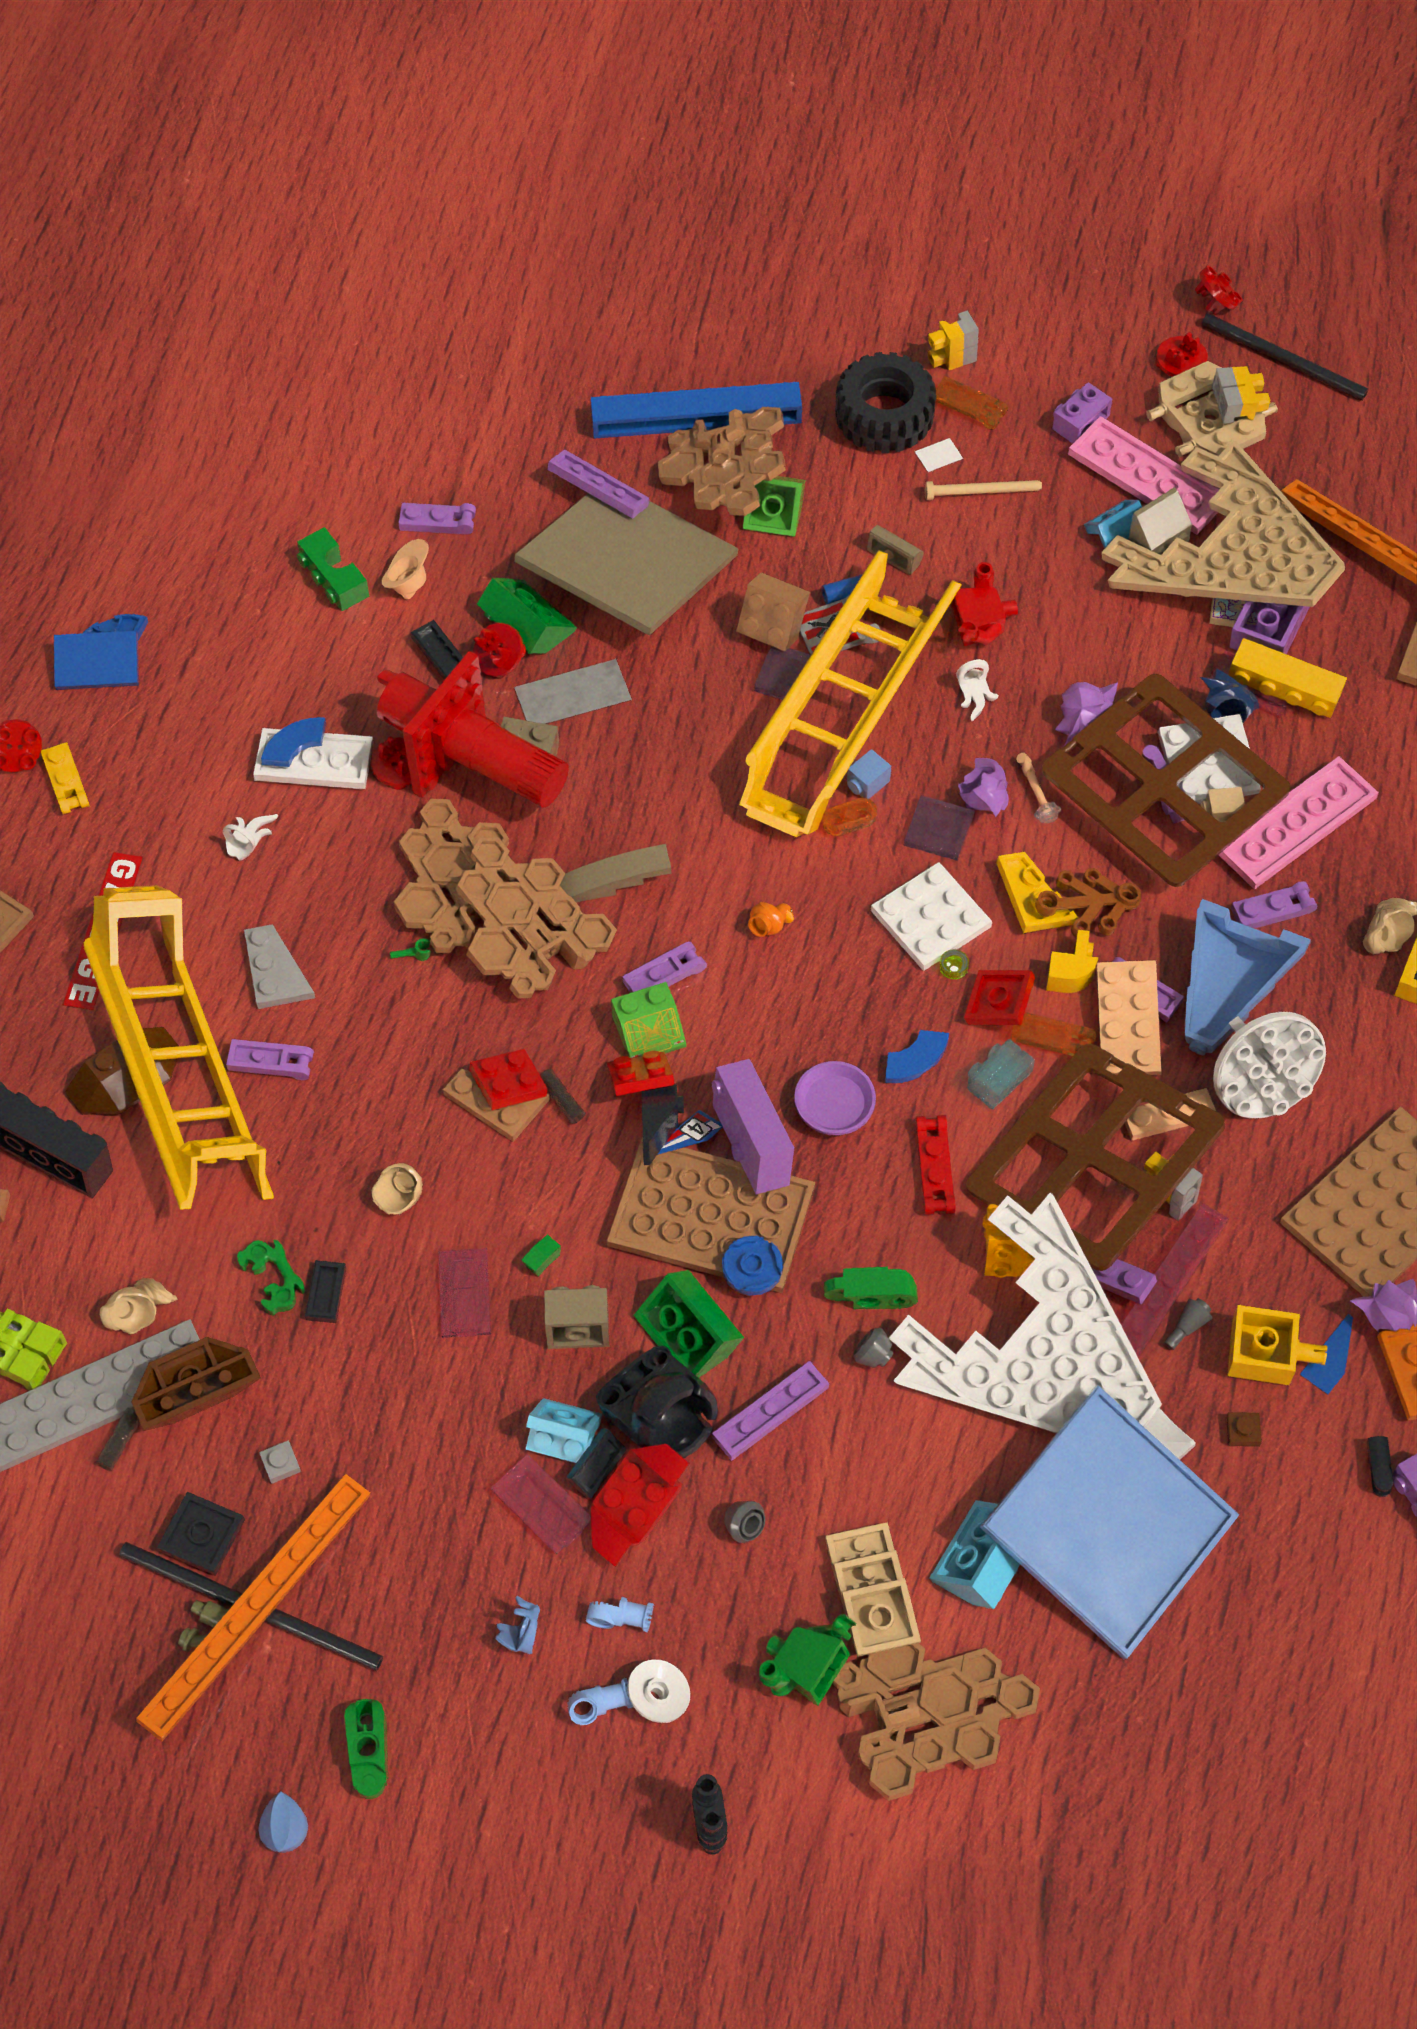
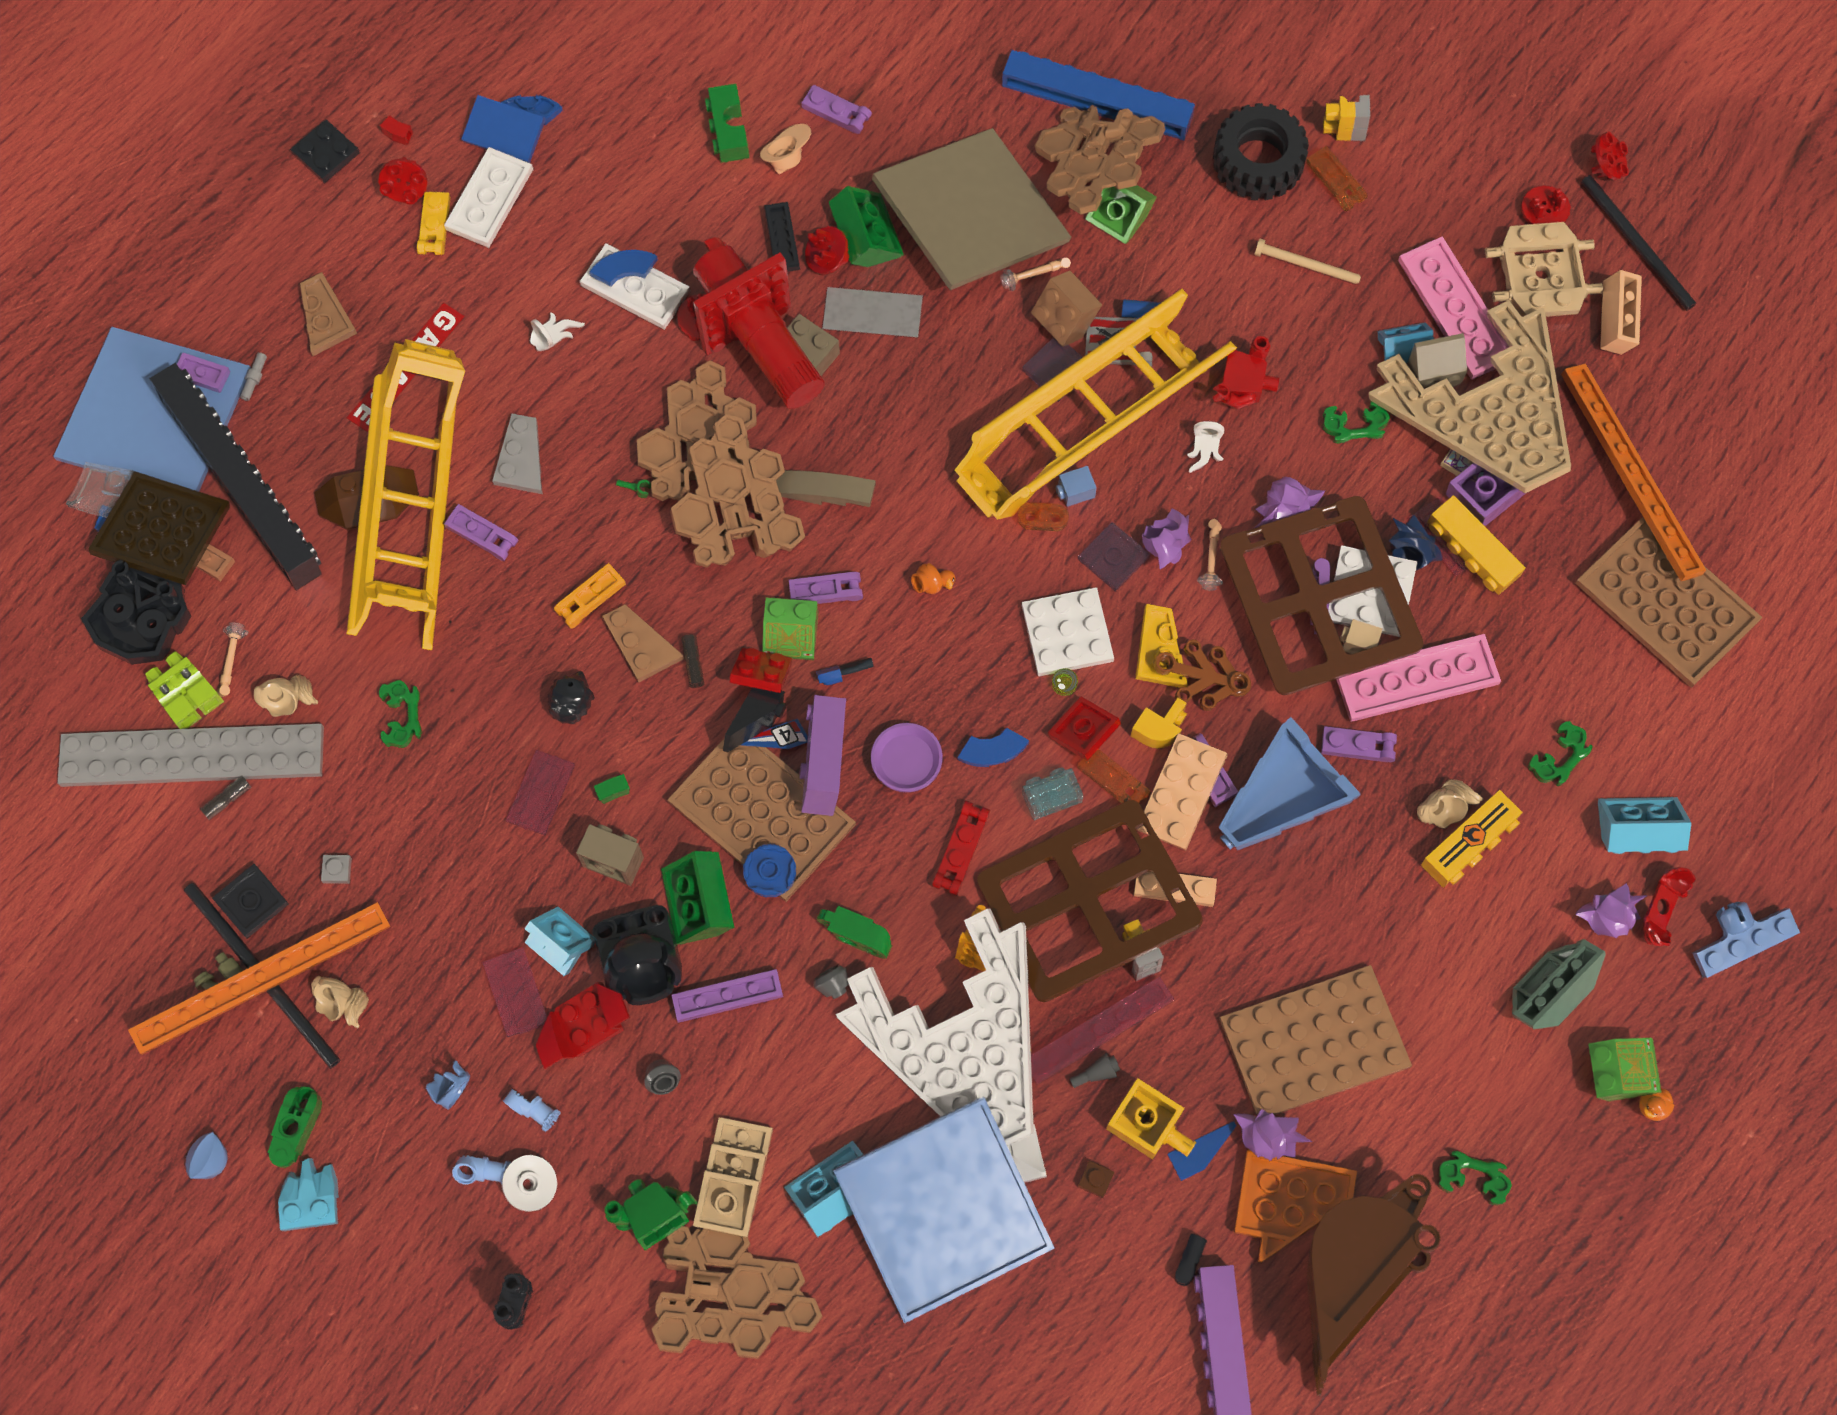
camera: 25 degrees right, 10 degrees up
reddish brown wedge [131,1337,261,1431] -> none
black tile [305,1260,347,1323] -> none
tan hair [371,1163,423,1215] -> none
red plate [469,1049,547,1110] -> none
medium lavender plate [548,450,649,519] -> none
black tile [566,1428,627,1499] -> none
dark tan brick [867,525,924,576] -> none
white sticker [915,438,963,472] -> none
medium lavender brick [1052,382,1112,443] -> none
medium lavender plate [1092,1259,1157,1304] -> none
hips [1212,366,1270,424] -> none
white bracket [1213,1012,1326,1118] -> none
none -> light nougat piece [217,622,249,697]
none -> medium azure plate [278,1158,339,1231]
none -> tan hair [311,976,369,1028]
none -> white plate [444,147,533,248]
none -> black animal [547,671,595,724]
none -> light orange plate [554,563,626,629]
none -> piece [816,658,874,685]
none -> light nougat piece [1000,258,1071,291]
none -> green helmet [1323,401,1390,444]
none -> light nougat brick [1600,270,1642,355]

